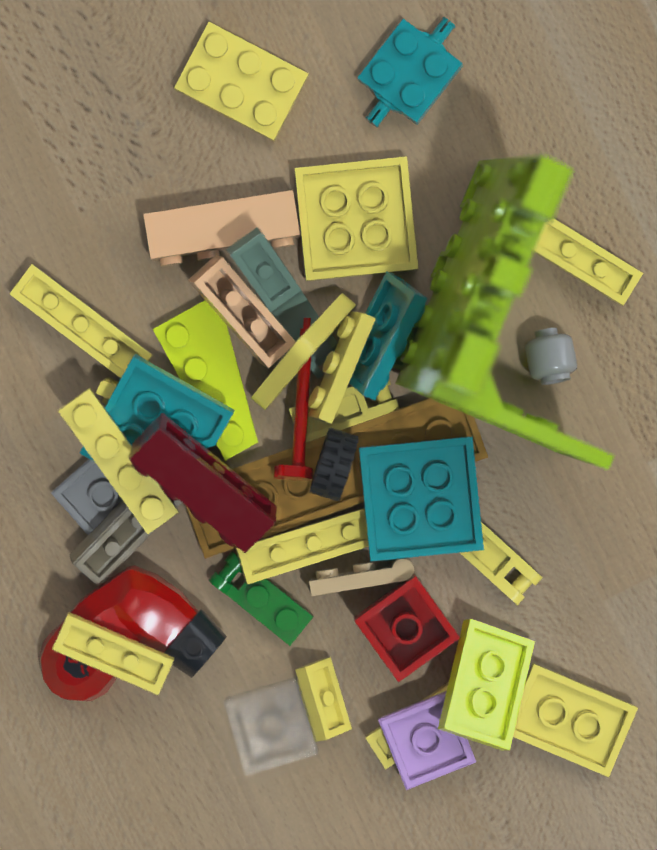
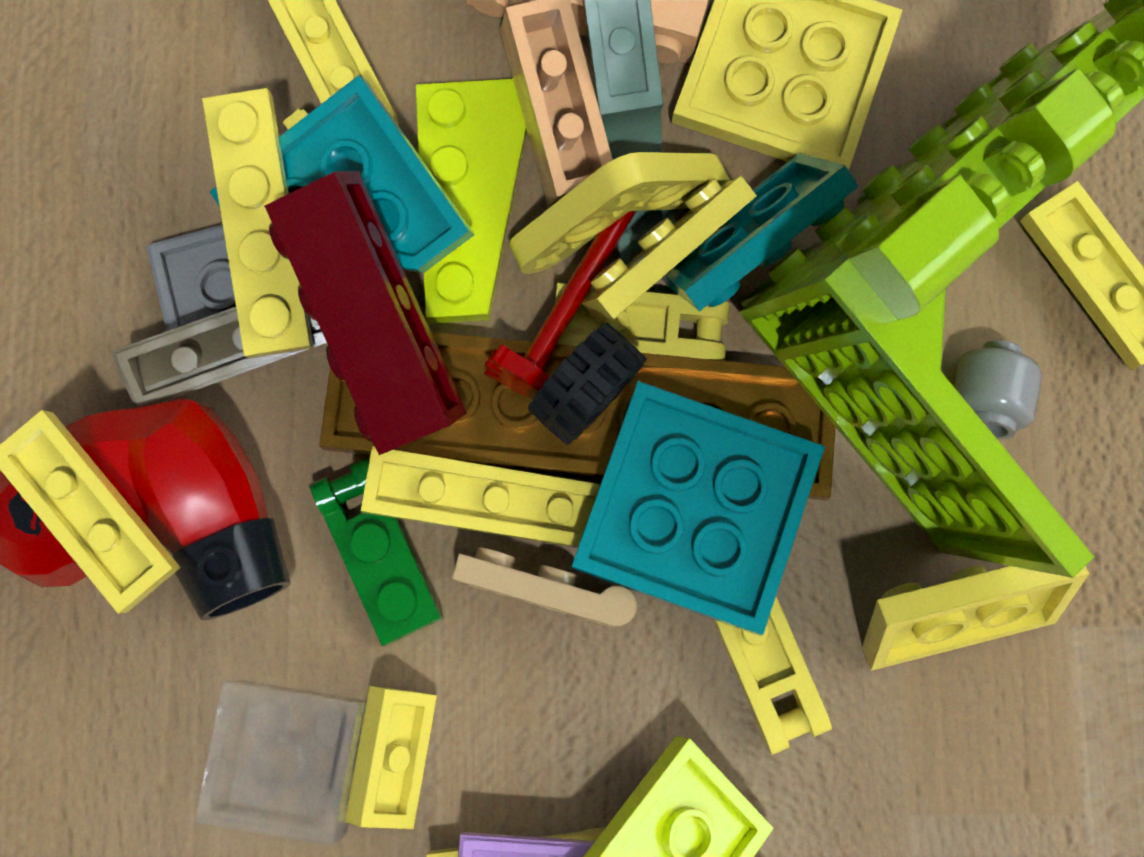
camera: 30 degrees right, 10 degrees down
red brick [354,574,460,683] -> none
none -> light yellow plate [862,566,1089,671]

